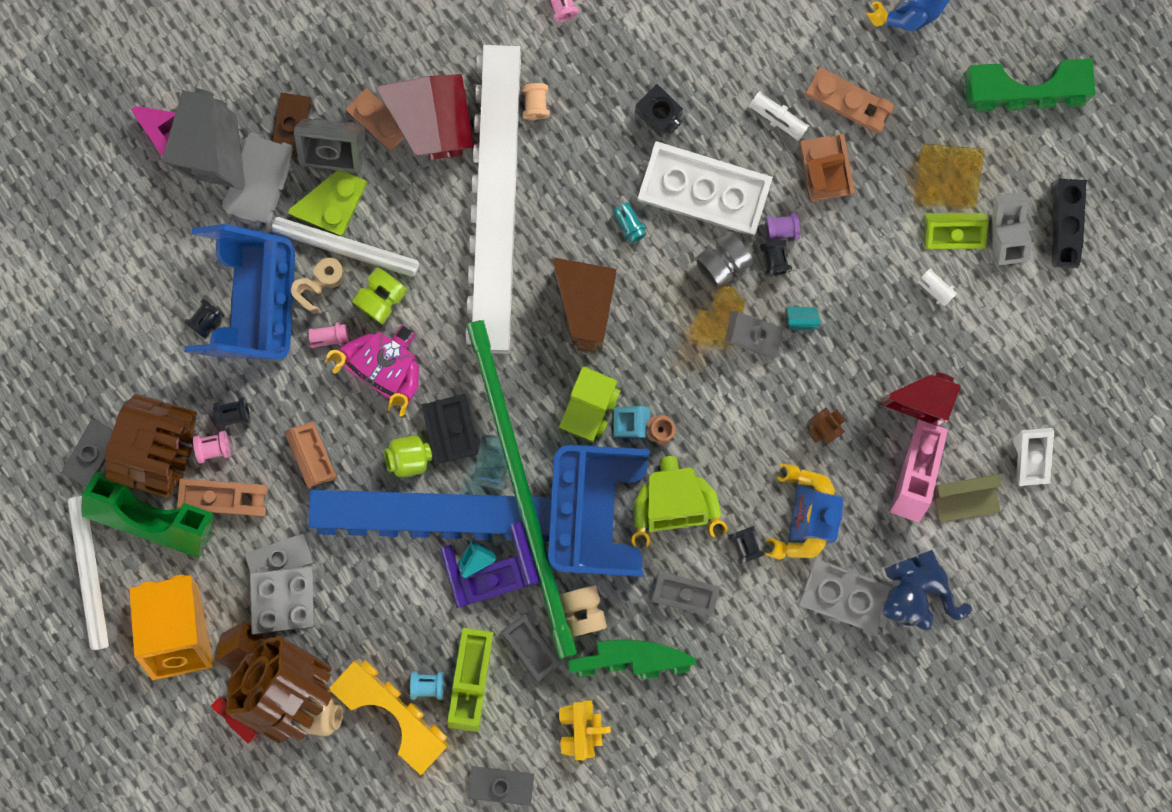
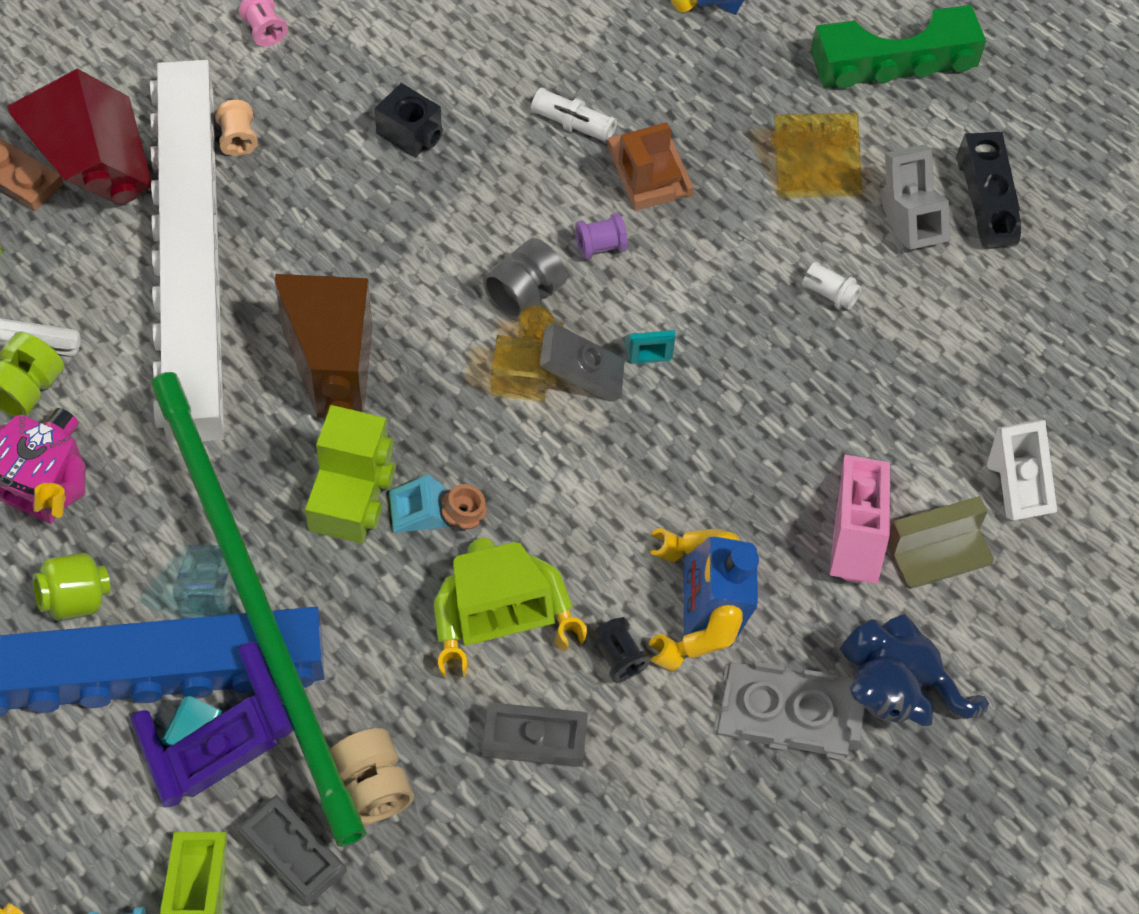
camera: 10 degrees left, 25 degrees down
black plate [421,394,479,465] -> none
blue windscreen [548,445,650,577] -> none
green slope [568,639,696,679] -> none
teal pin [612,202,647,243] -> none
white plate [637,141,773,237] -> none
black bush [760,240,793,277] -> none
nougat plate [805,67,895,134] -> none
reddish brown gear [807,407,846,446] -> none
dark red slope [879,372,961,426] -> none
lime slope [924,213,989,249] -> none

